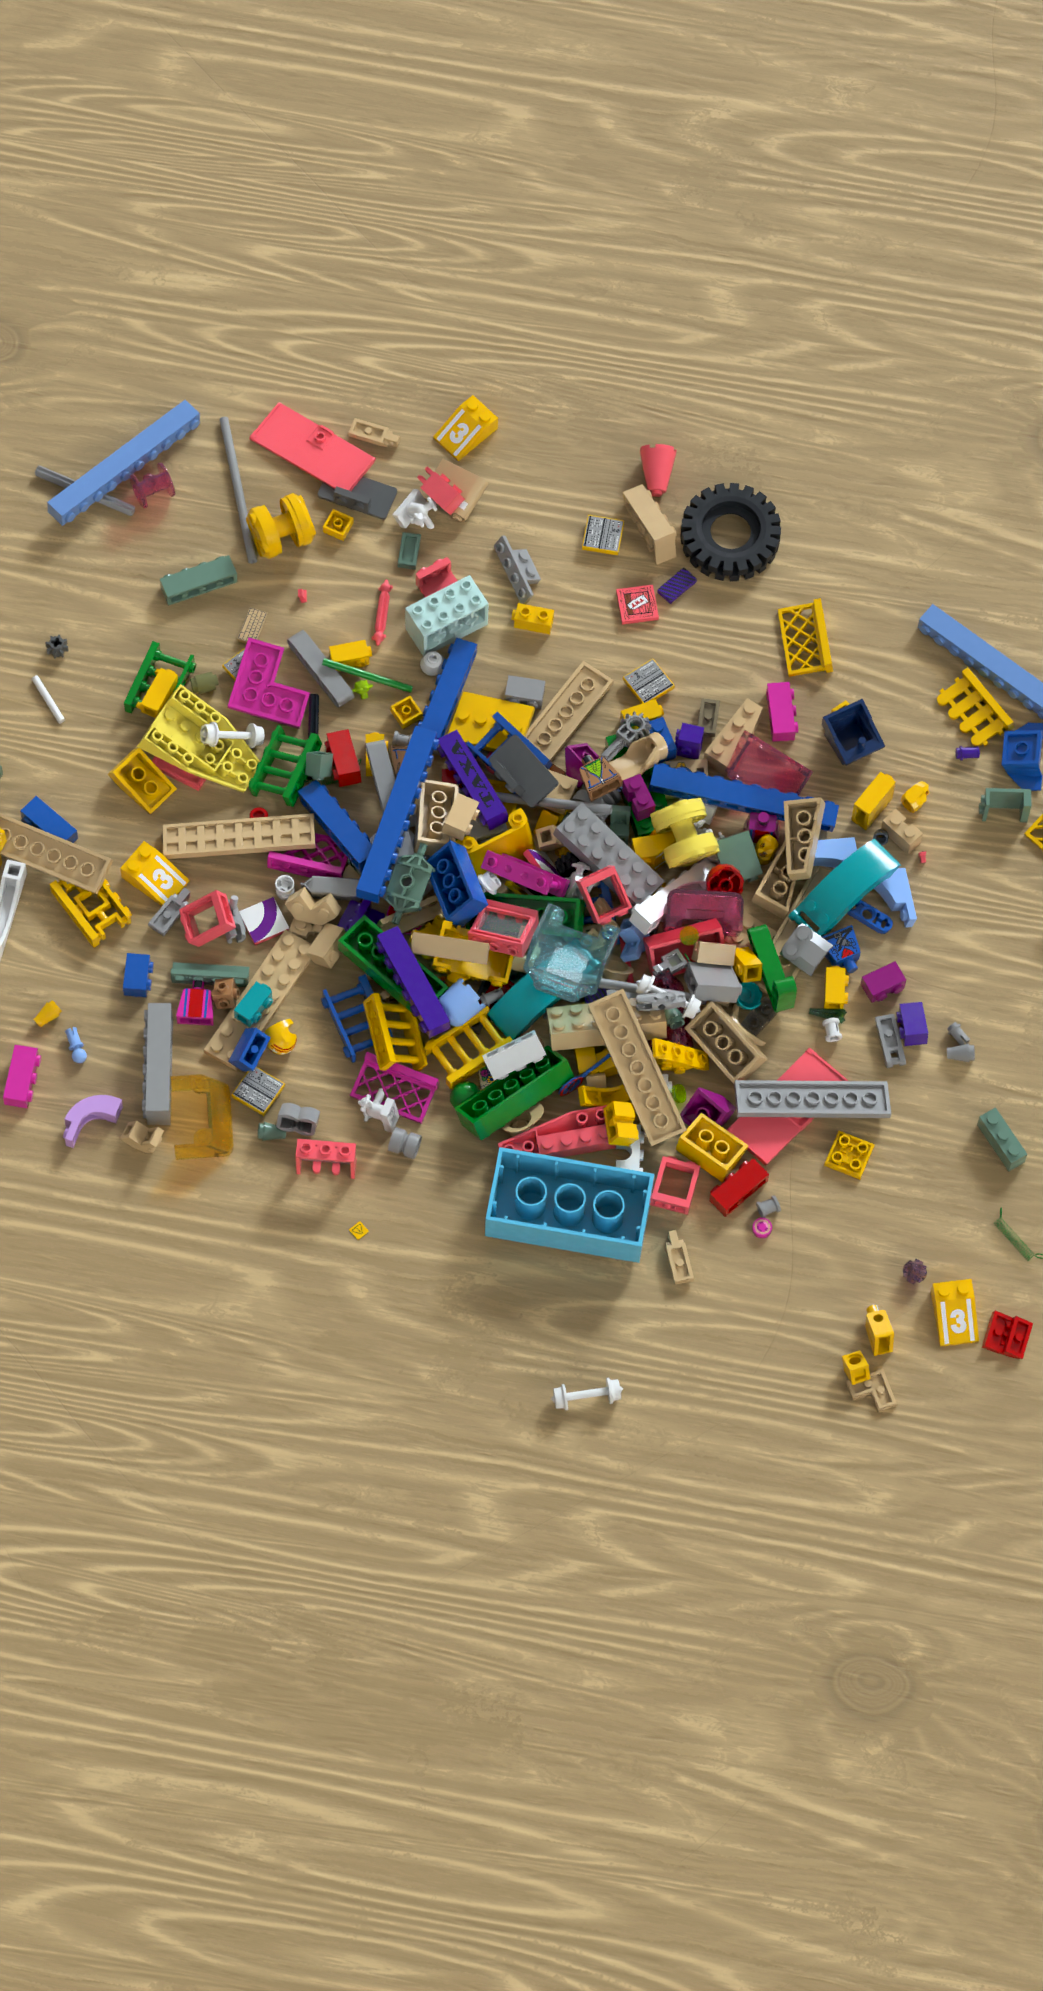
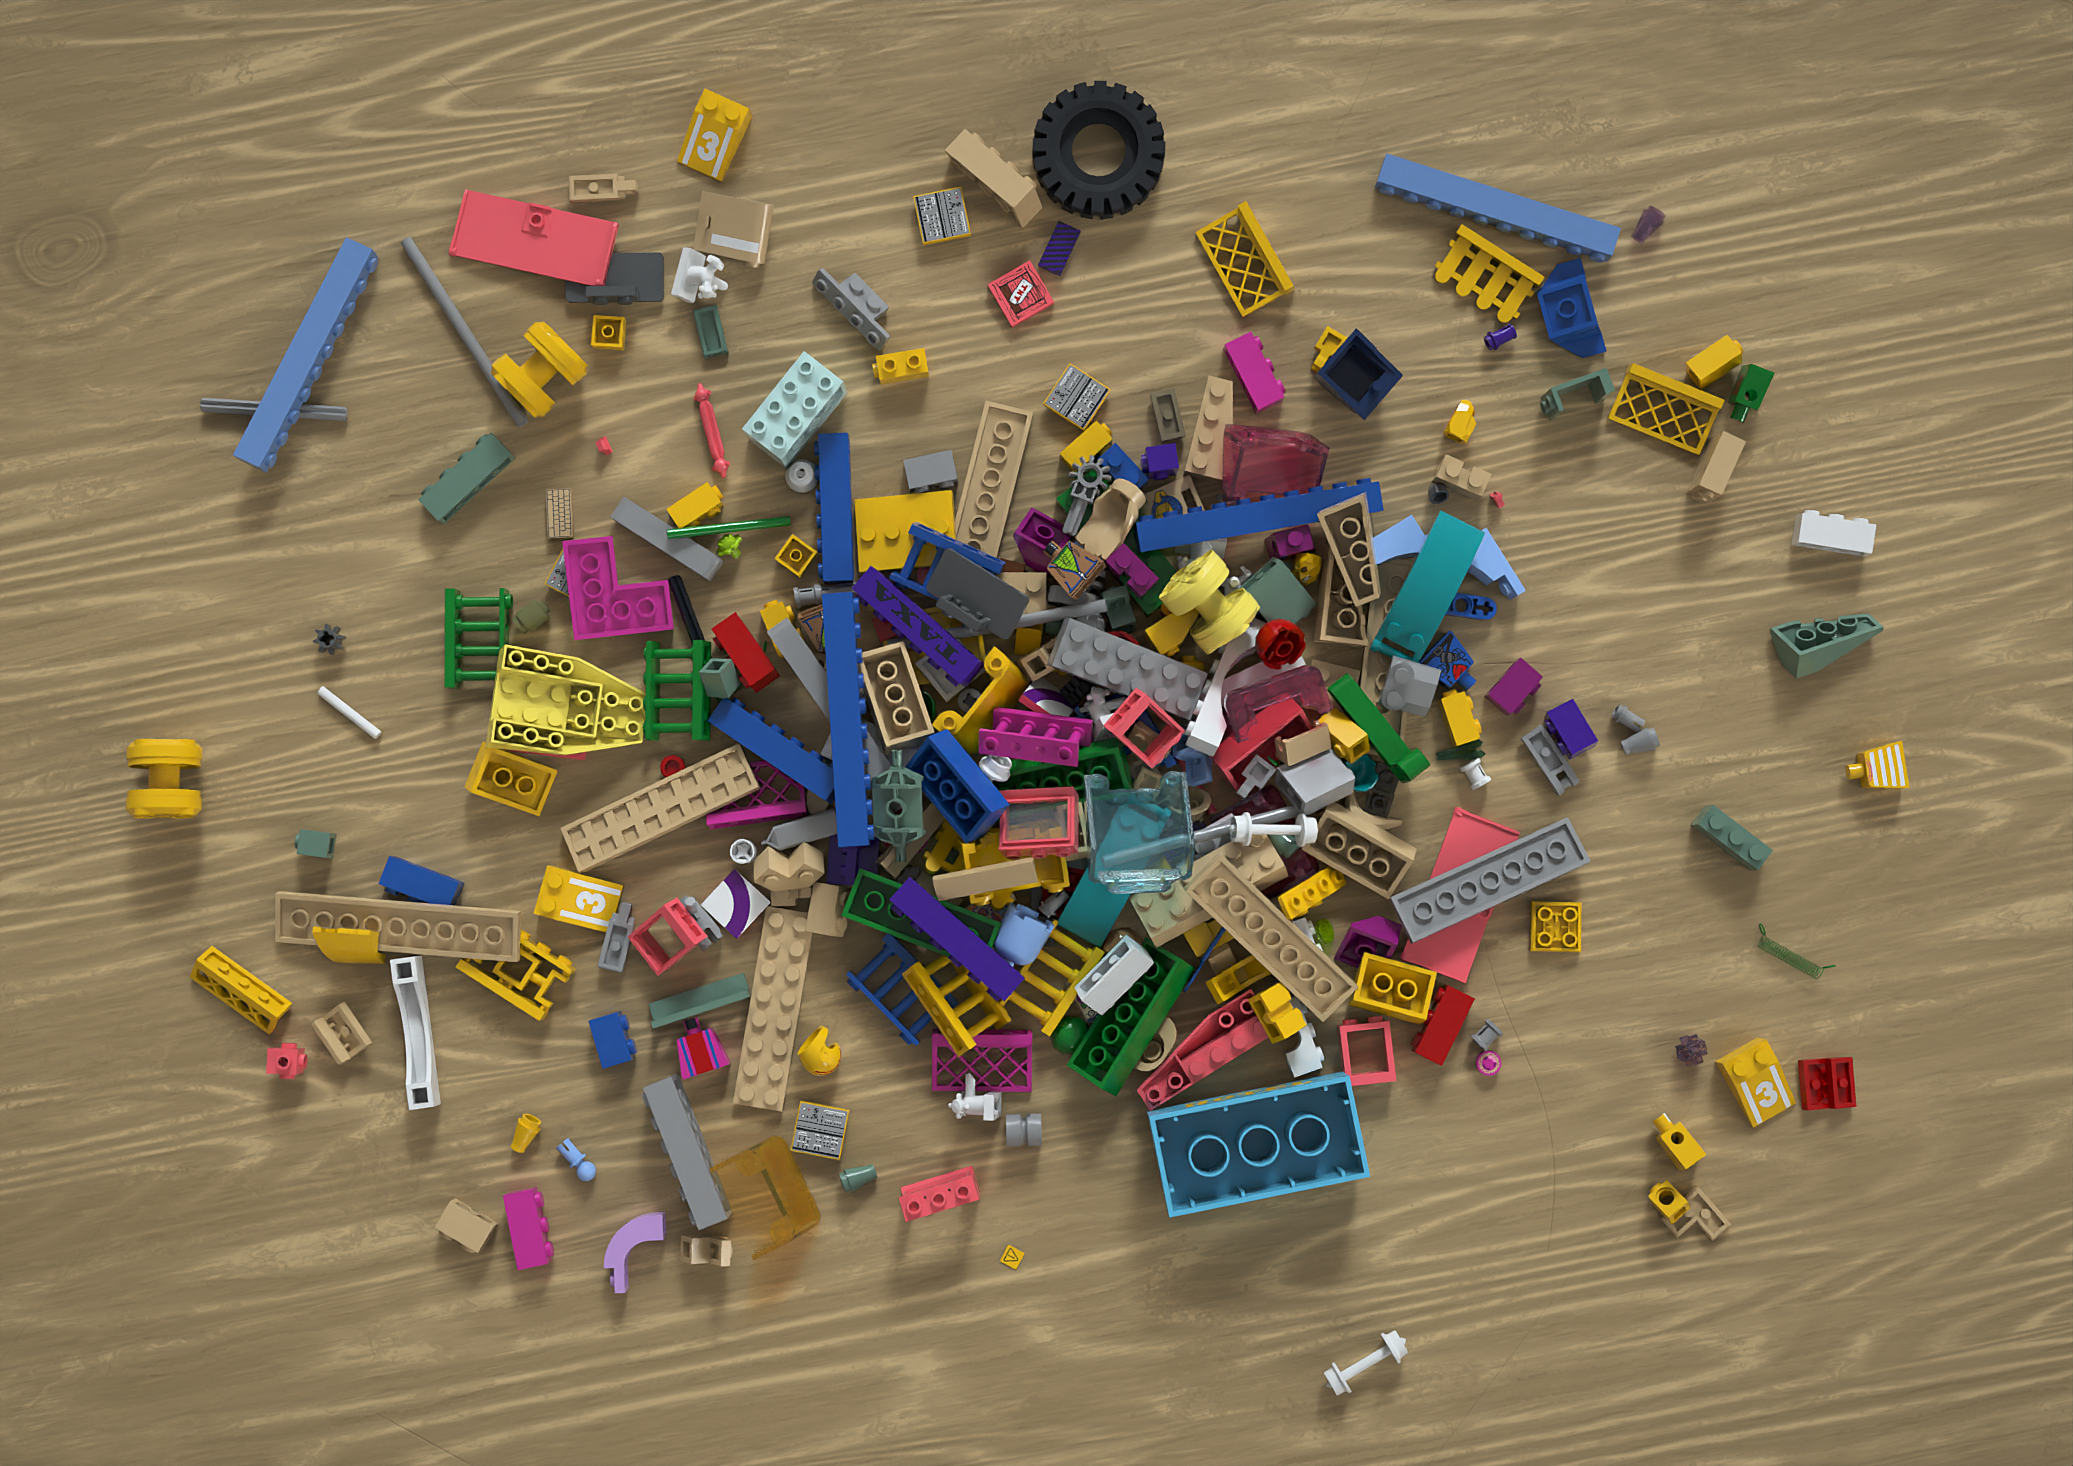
camera: 20 degrees left, 20 degrees up
clear pink hose [130,463,175,508] -> none
yellow brick [136,668,178,718] -> none
white piece [200,722,265,748] -> none
medium nougat brick [211,978,240,1009] -> none
blue brick [228,1028,271,1072] -> none
teal brick [234,981,273,1028] -> none
light grey brick [276,1103,320,1136] -> none
coral bracket [416,557,457,597] -> none
coral hinge [417,466,465,515] -> none
tan brick [441,793,480,841] -> none
light grey hinge [636,992,686,1011] -> none
coral cone [640,444,677,497] -> none
tan hinge [666,1230,694,1285] -> none
piece [679,926,699,945] -> none
yellow brick [851,771,896,830] -> none

